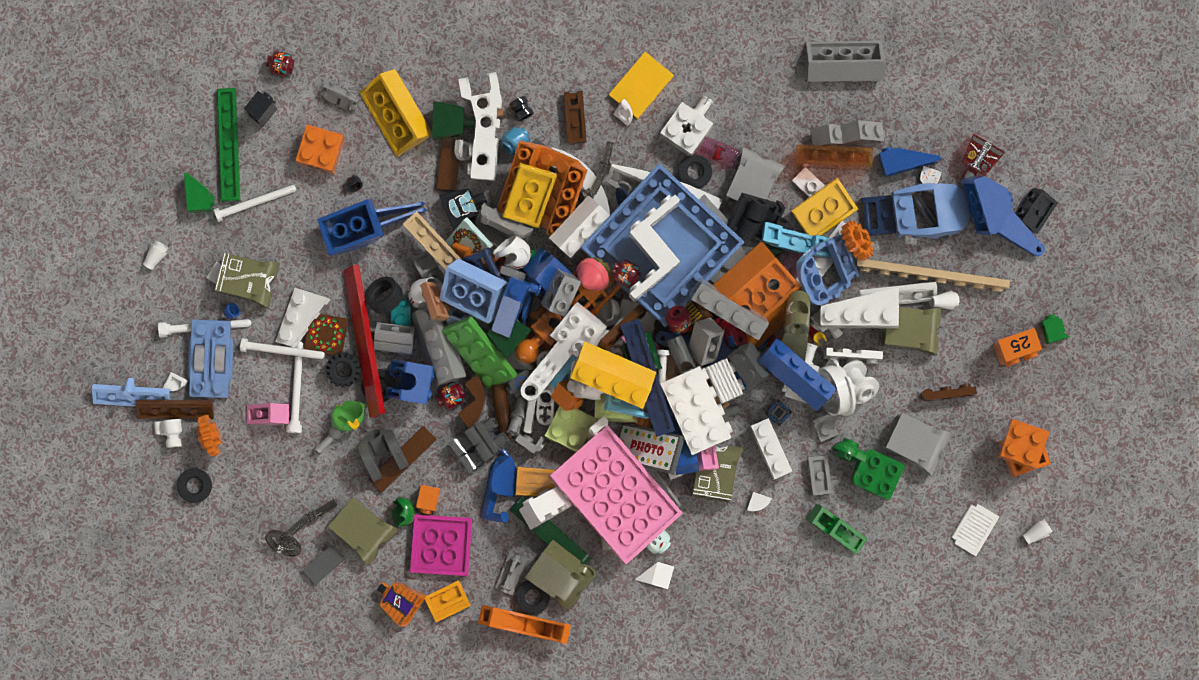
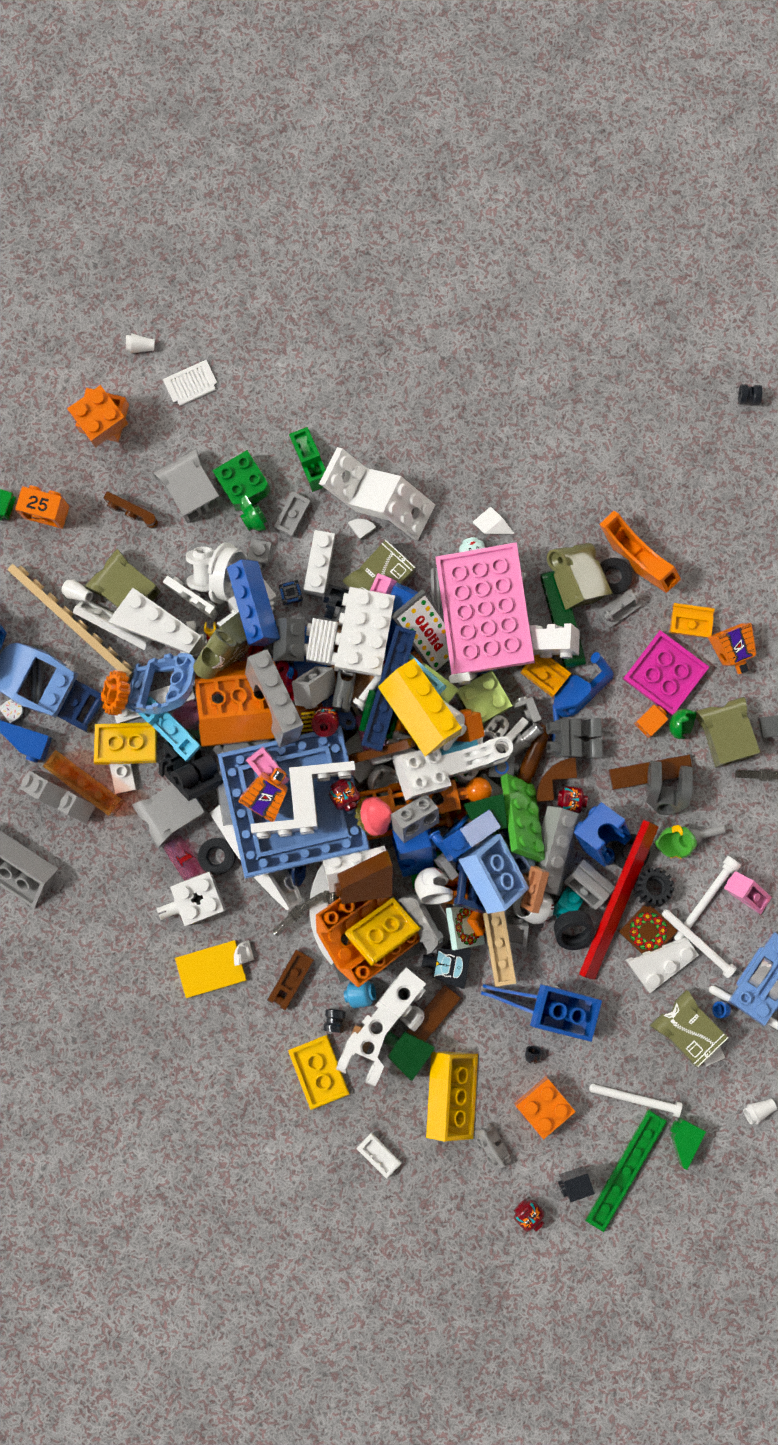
camera: 145 degrees left, 0 degrees up
none -> torso [238,767,288,822]
none -> bright pink plate [246,746,290,784]
none -> yellow tile [288,1035,350,1110]
none -> white bracket [319,447,435,540]
none -> black plate [323,584,349,619]
none -> reddish brown slope [334,851,393,904]
none -> white plate [356,1132,401,1179]

